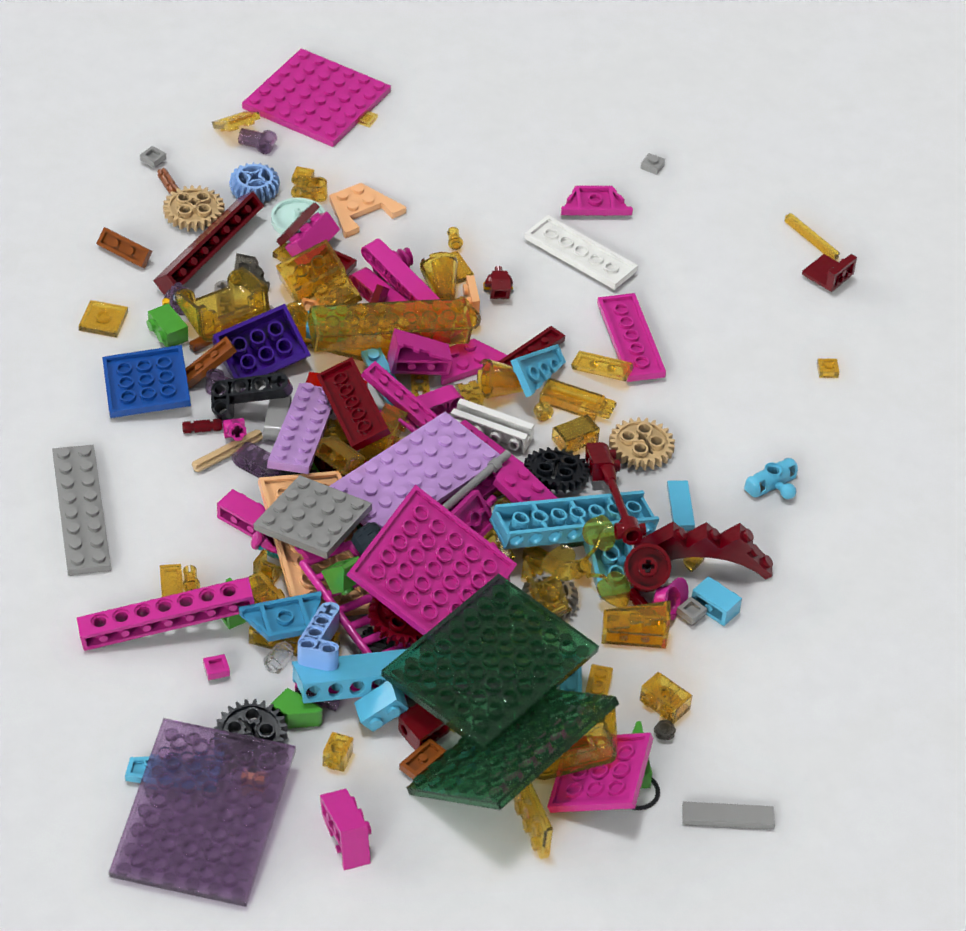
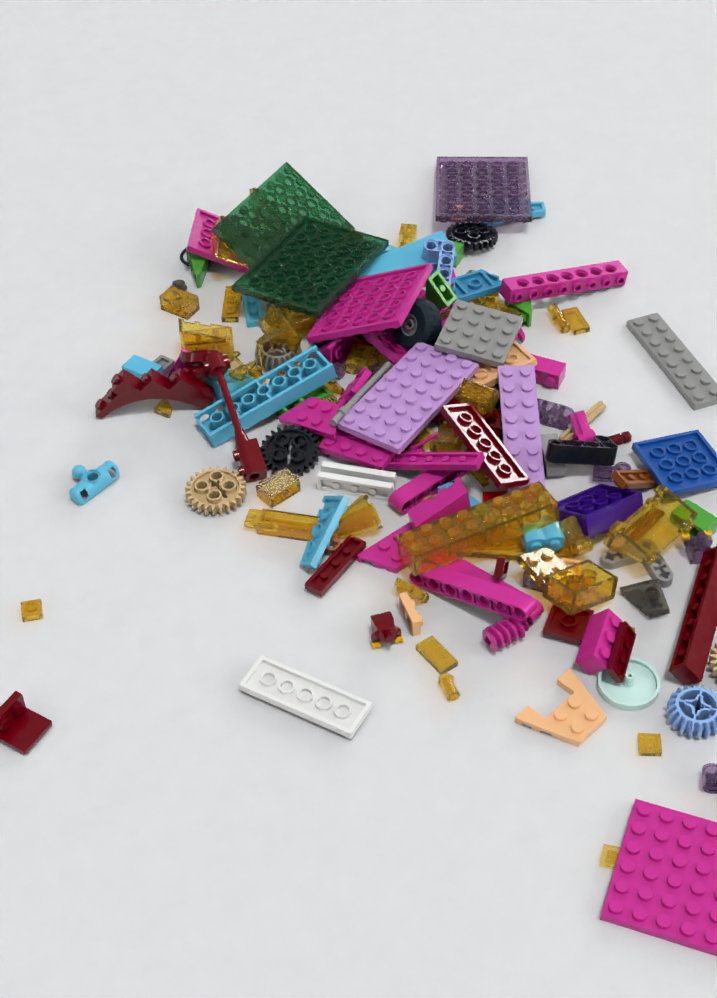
camera: 175 degrees right, 0 degrees up
dark pink plate [203,654,230,680] -> none
clear yellow piece [291,175,328,202] -> none
dark pink wedge [320,789,371,870] -> none
clear yellow cone [420,252,458,307] -> none
clear yellow plate [455,380,484,406] -> none
clear yellow bush [533,401,554,421] -> none
dark pink wing [561,186,633,216] -> none
clear yellow tile [571,351,634,382] -> none
dark pink plate [597,293,666,382] -> none
light grey plate [640,153,665,174] -> none
medium azure tile [667,480,695,530] -> none
light grey tile [682,801,775,829] -> none
clear yellow axle [784,213,840,260] -> none

